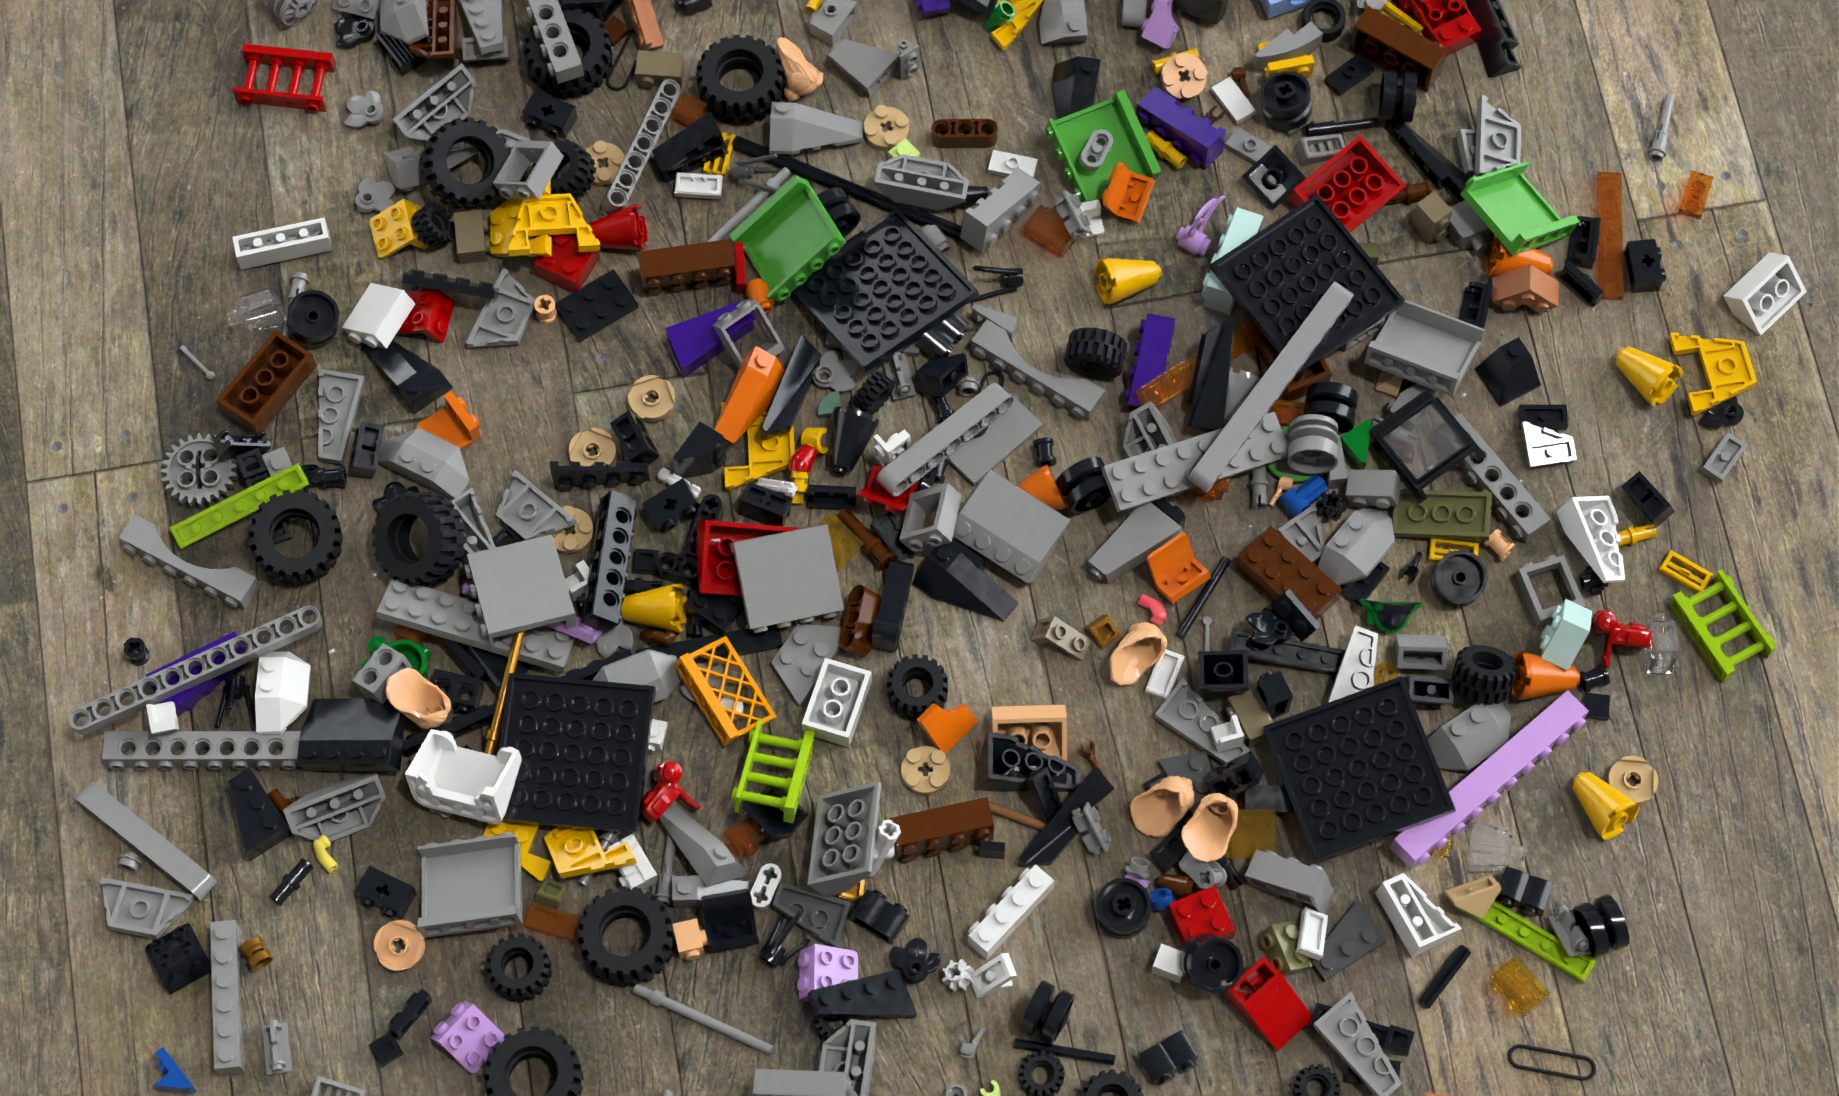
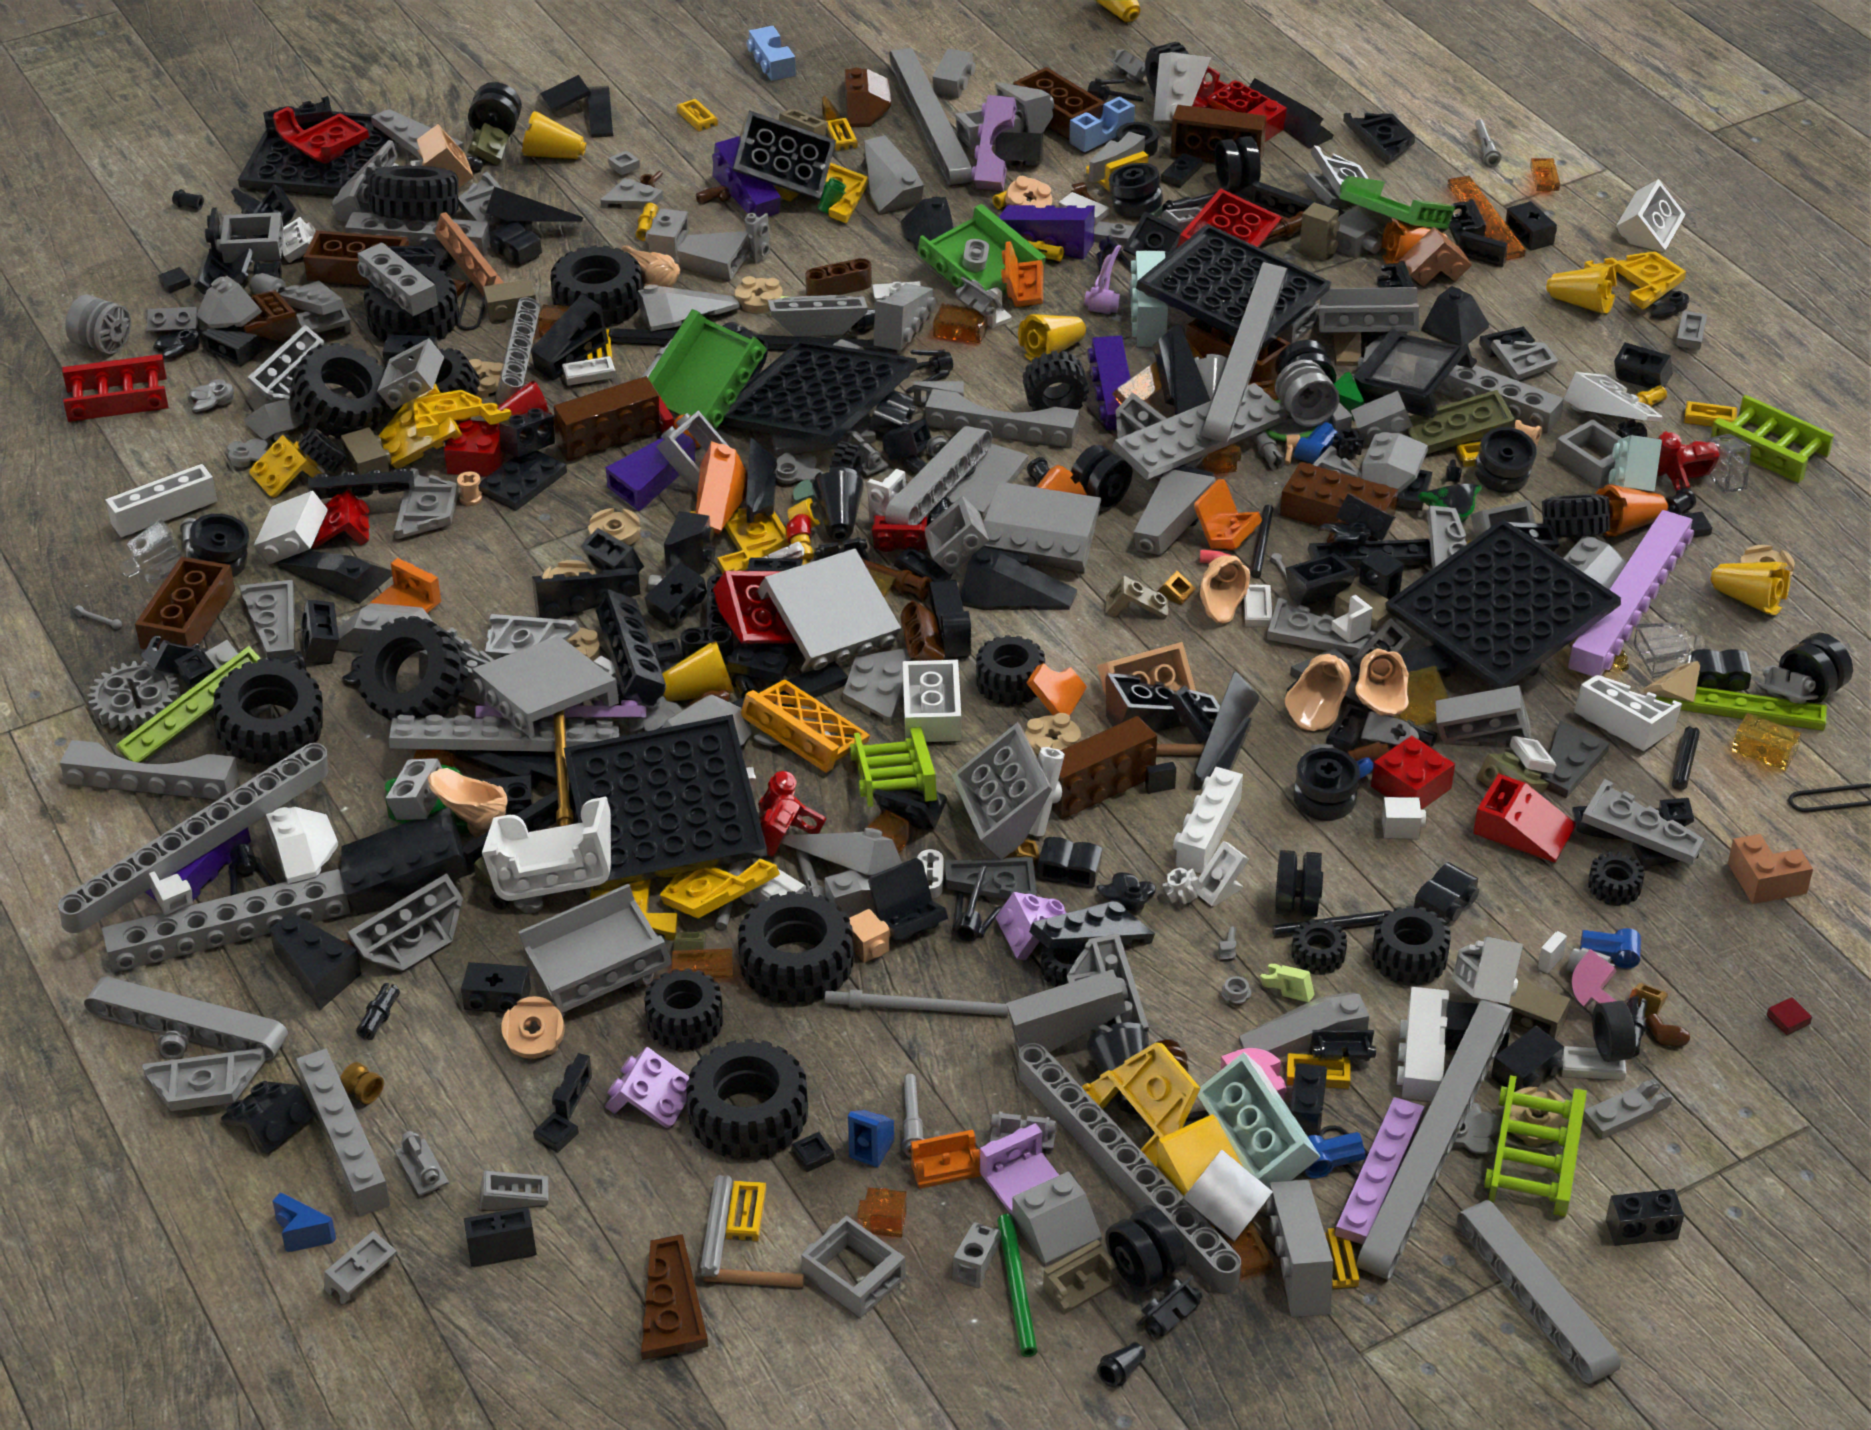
camera: 20 degrees left, 25 degrees down
black bush [123,638,150,666] -> none
light yellow arm [313,835,338,873] -> none
dark grey plant [732,154,779,193] -> none
light grey hinge [1071,802,1111,856] -> none
reddish brown hand [1081,740,1102,772] -> none
black wheel [1180,933,1243,993] -> none
none -> black brick [499,408,555,457]
none -> black plant [1097,235,1131,273]
none -> black wing [1343,113,1415,164]

